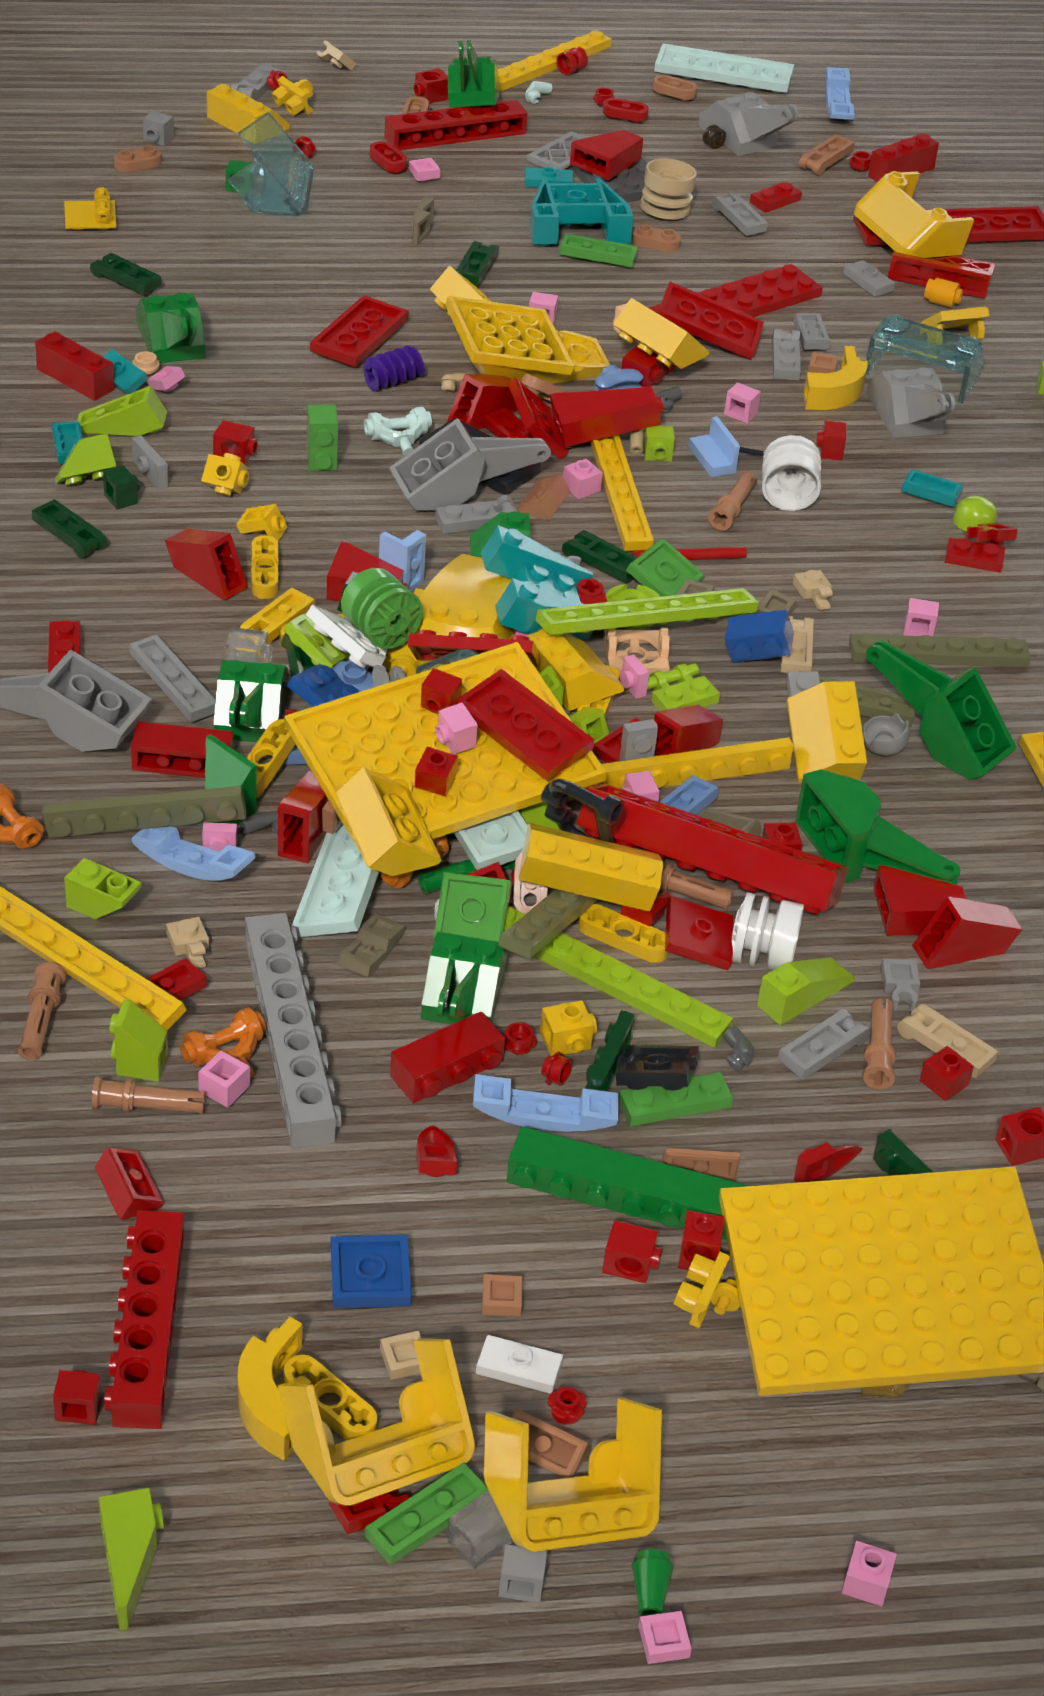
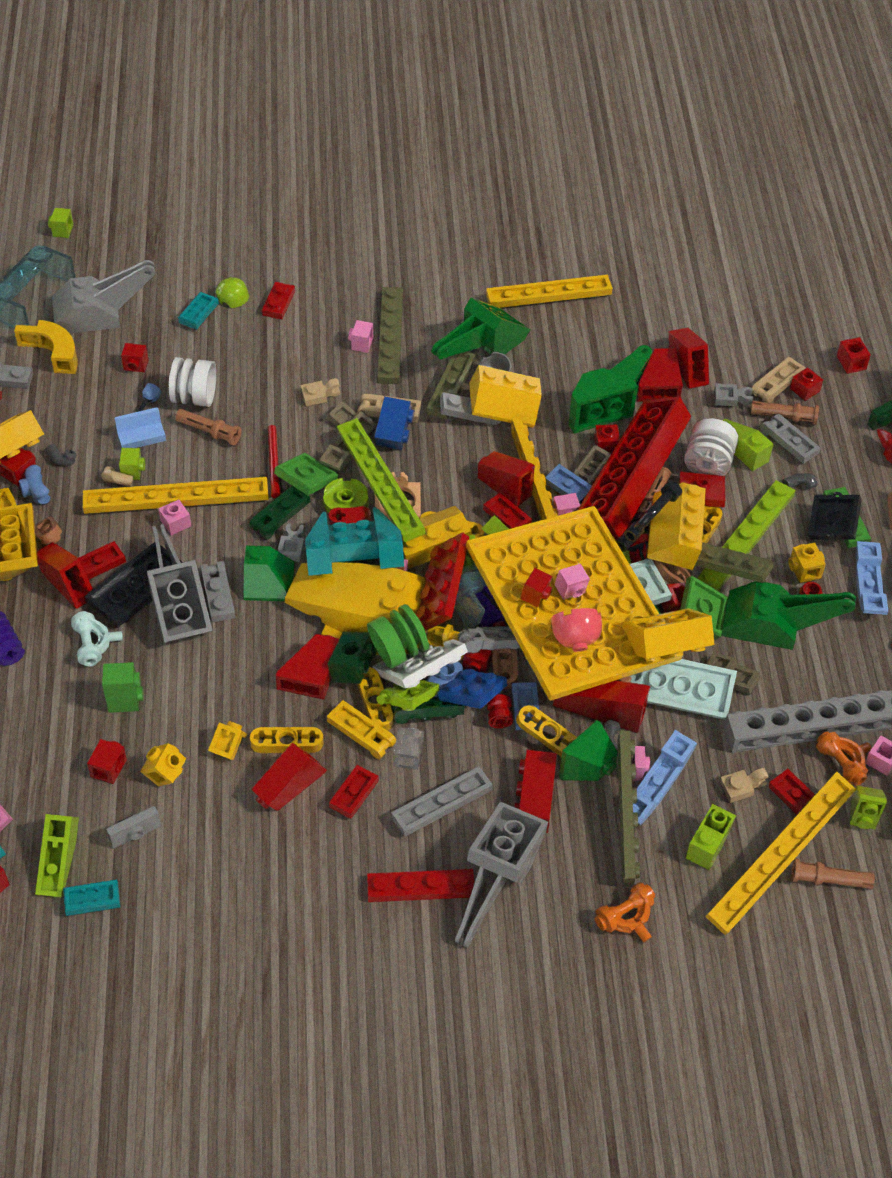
camera: 85 degrees left, 10 degrees up
dark green plate [32,499,107,559] -> none
lime slope [55,433,117,486] -> none
dark green plate [103,465,140,510] -> none
green slope [214,660,288,742] -> none
light blue panel [379,530,426,591] -> none
red brick [390,1011,505,1104] -> none
red plate [414,747,458,797] -> none
tan arm [440,373,470,393] -> none
red plate [455,669,594,781] -> none
red tile [508,377,568,459] -> none
nougat slope [517,474,569,520] -> none
red plate [541,1052,572,1086] -> none
red slope [550,387,664,447] -> none
dark green plate [585,1010,635,1092] -> none
light grey plate [619,719,658,761] -> none
bright pink plate [620,654,649,699] -> none
lime plate [647,663,720,711] -> none
bright pink plate [724,382,761,424] -> none
nougat plate [808,352,838,373] -> none
red plate [966,523,1018,545] -> none
none -> red plate [329,765,379,819]
none -> coral cylinder [551,608,602,652]

